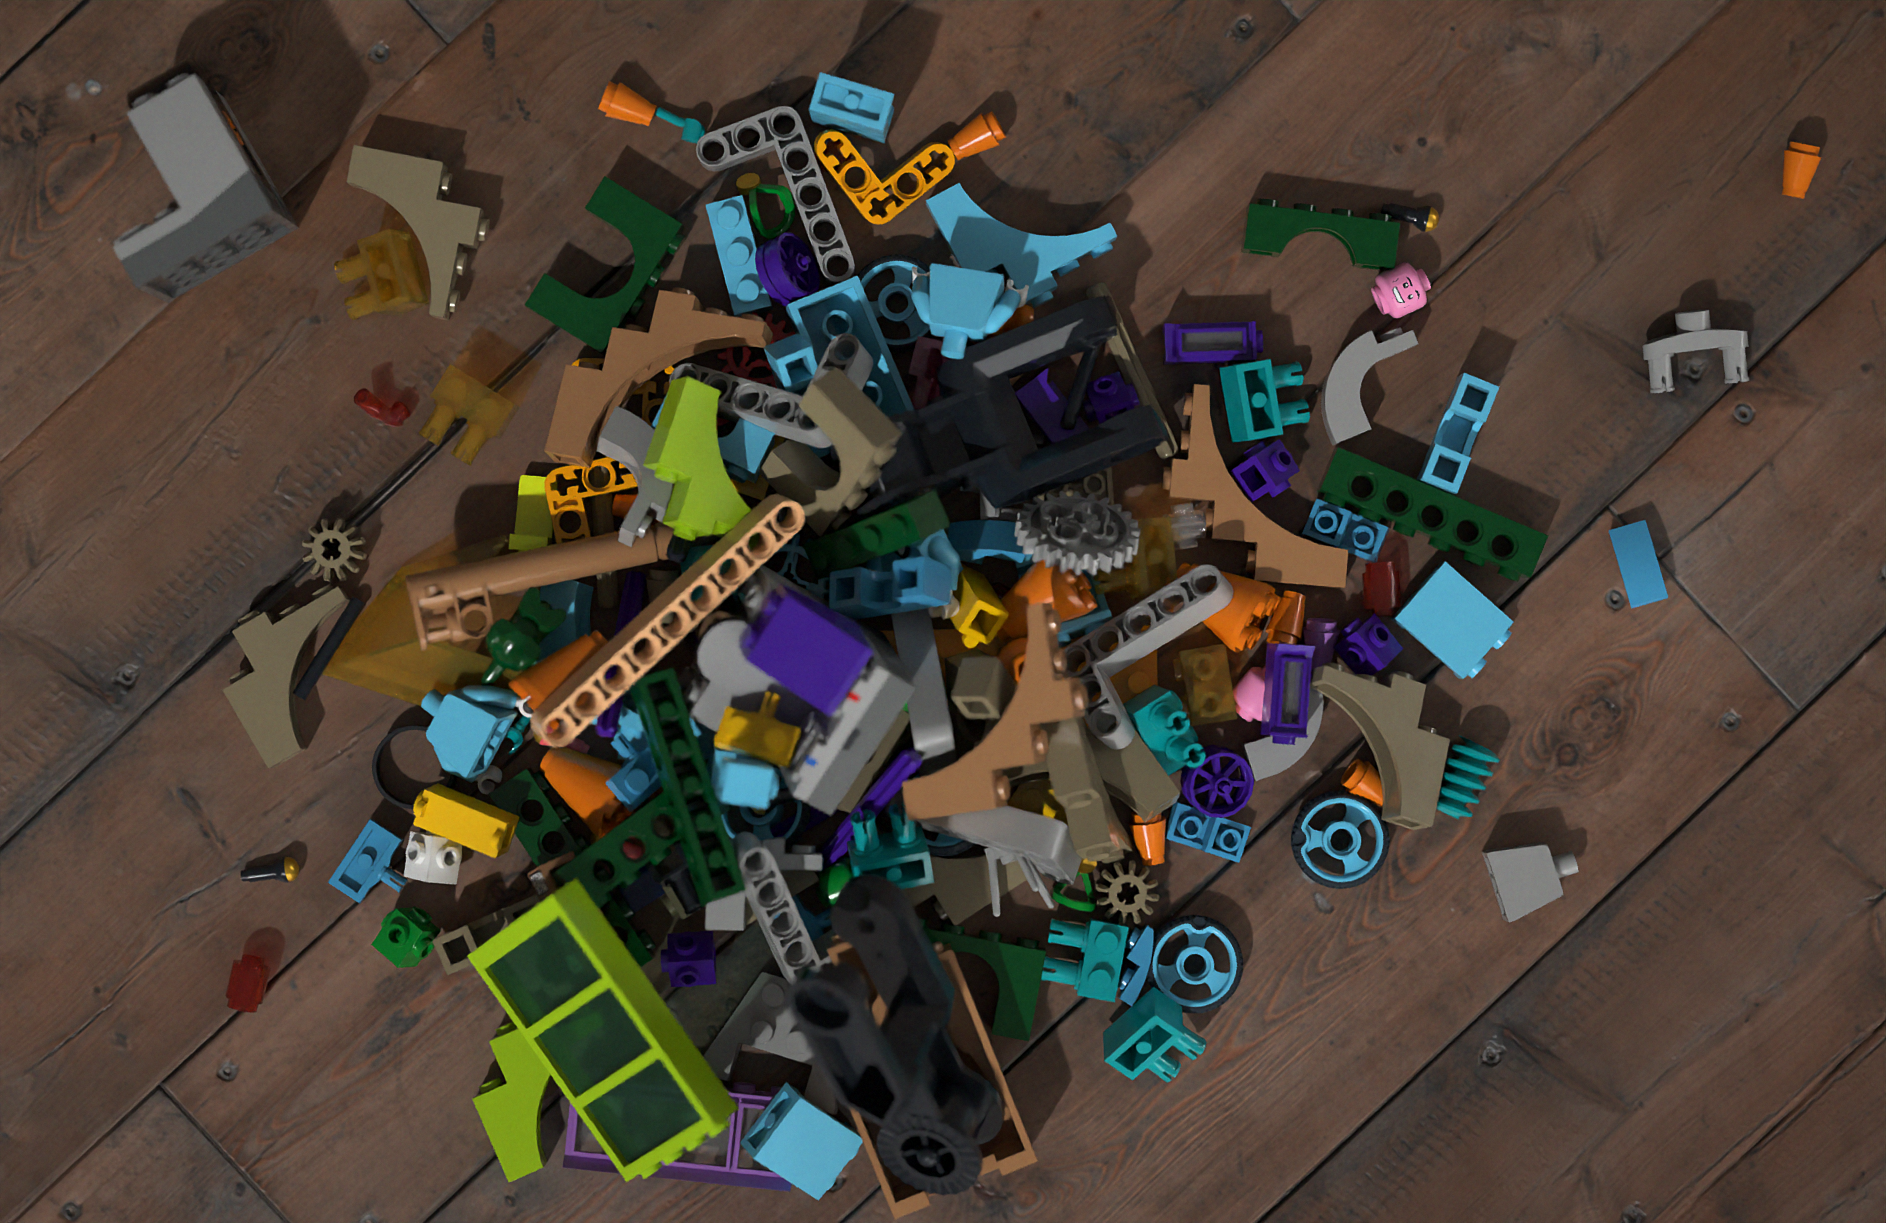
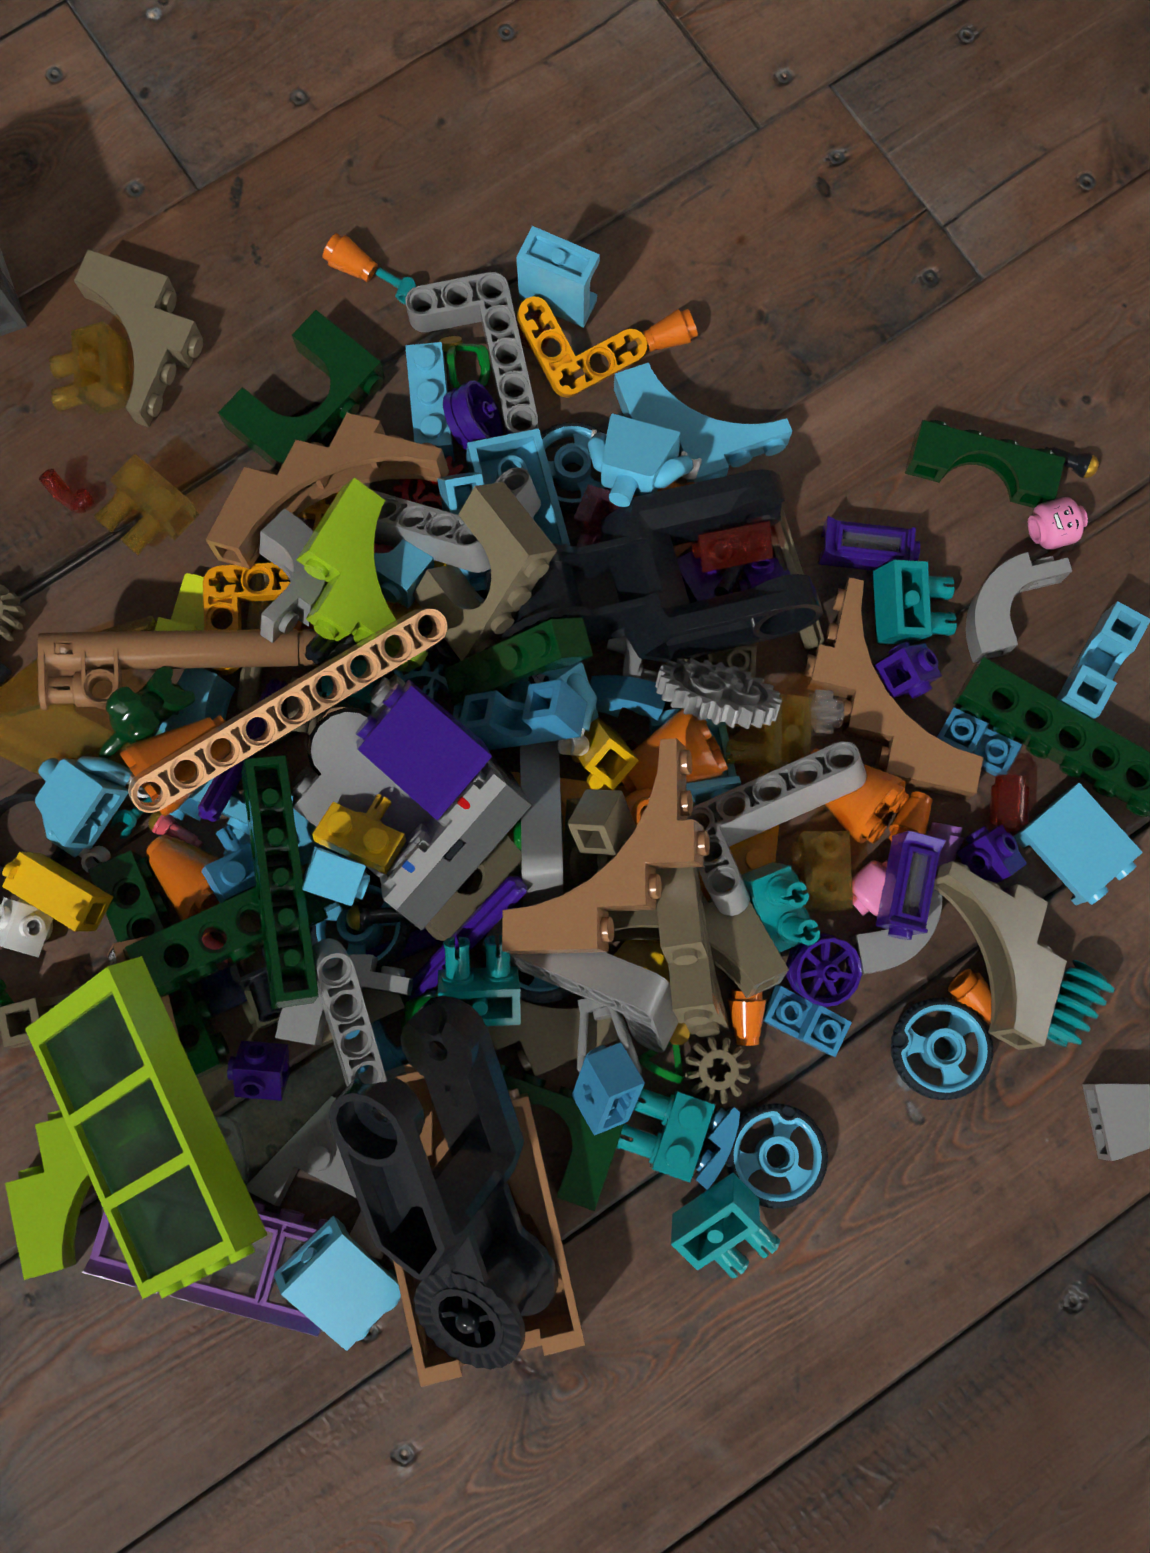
camera: 10 degrees right, 10 degrees down
none -> dark azure brick [572,1042,645,1136]
none -> clear red hinge [692,521,773,572]

